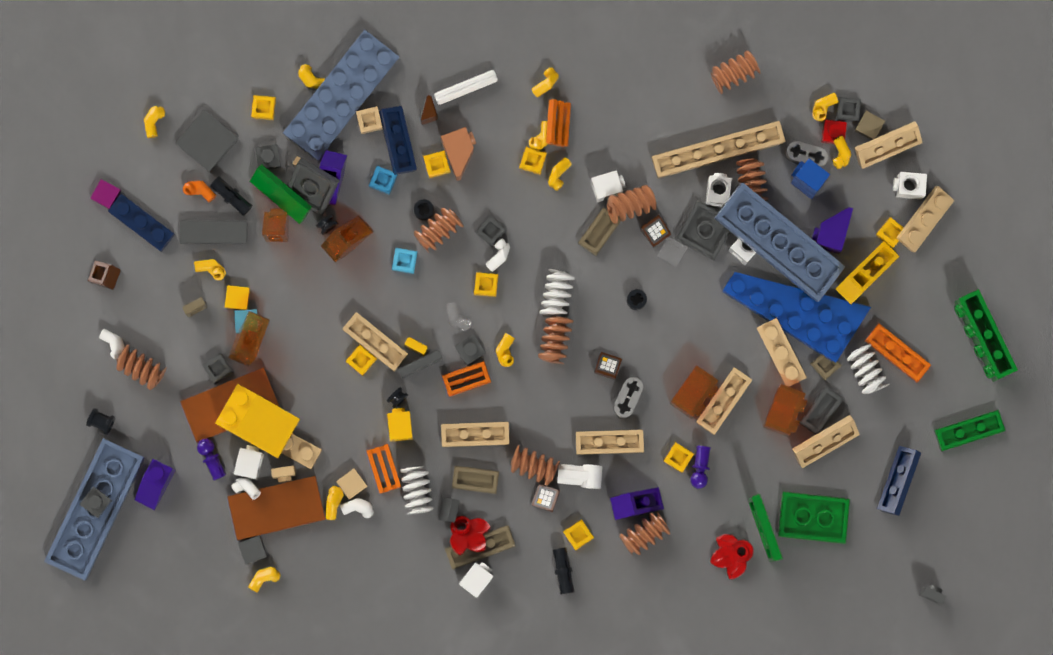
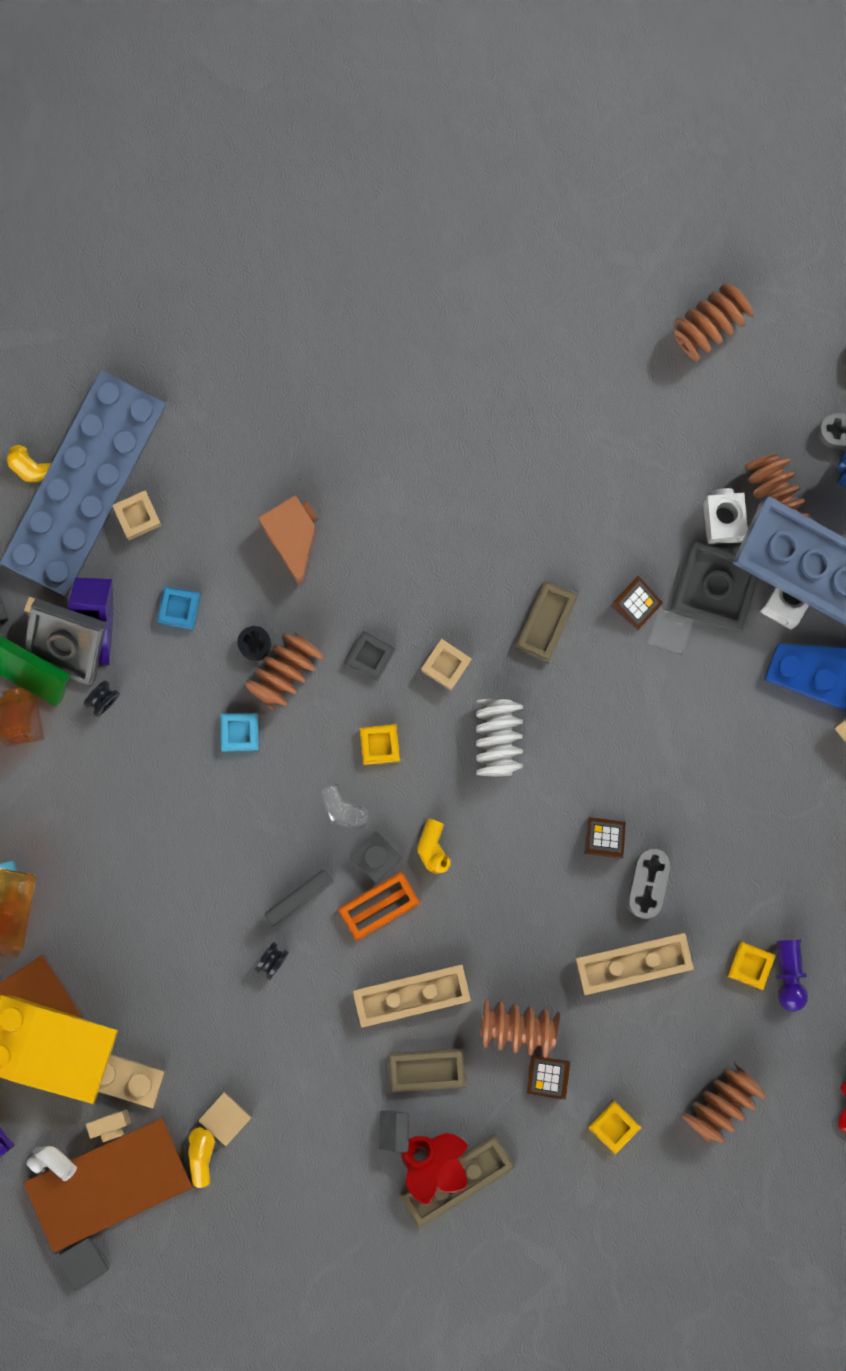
camera: 10 degrees left, 0 degrees up
white brick [234,445,264,481] -> none
yellow arm [248,567,281,593] -> none
clear orange slope [321,215,374,262] -> none
white arm [340,498,374,518] -> none
tan plate [342,312,408,372] -> none
yellow tile [345,344,377,376] -> none
orange tile [367,444,401,494] -> none
dark blue plate [379,106,417,175] -> none
yellow brick [387,408,413,442] -> none
white piece [400,466,433,514] -> none
yellow tile [404,337,428,356] -> none
reddish brown slope [421,95,438,125] -> none
yellow tile [423,150,450,178] -> none
white axle [434,70,497,105] -> none
white brick [459,562,493,598] -> none
white arm [486,239,510,272] -> none
yellow tile [519,147,547,175] -> none
yellow arm [529,121,548,150] -> none
yellow arm [531,67,559,98] -> none
nougat piece [538,316,574,364] -> none
orange tile [546,99,571,147] -> none
yellow arm [548,157,572,191] -> none
black pin [553,547,575,595] -> none
white piece [557,464,603,489] -> none
white brick [590,170,626,203] -> none
nougat piece [607,185,656,224] -> none
dark purple slope [610,487,664,520] -> none
black bush [627,289,647,310] -> none
tan plate [651,121,786,179] -> none
clear orange brick [670,365,719,419] -> none
tan plate [696,367,752,435] -> none
none -> tan plate [421,639,472,691]

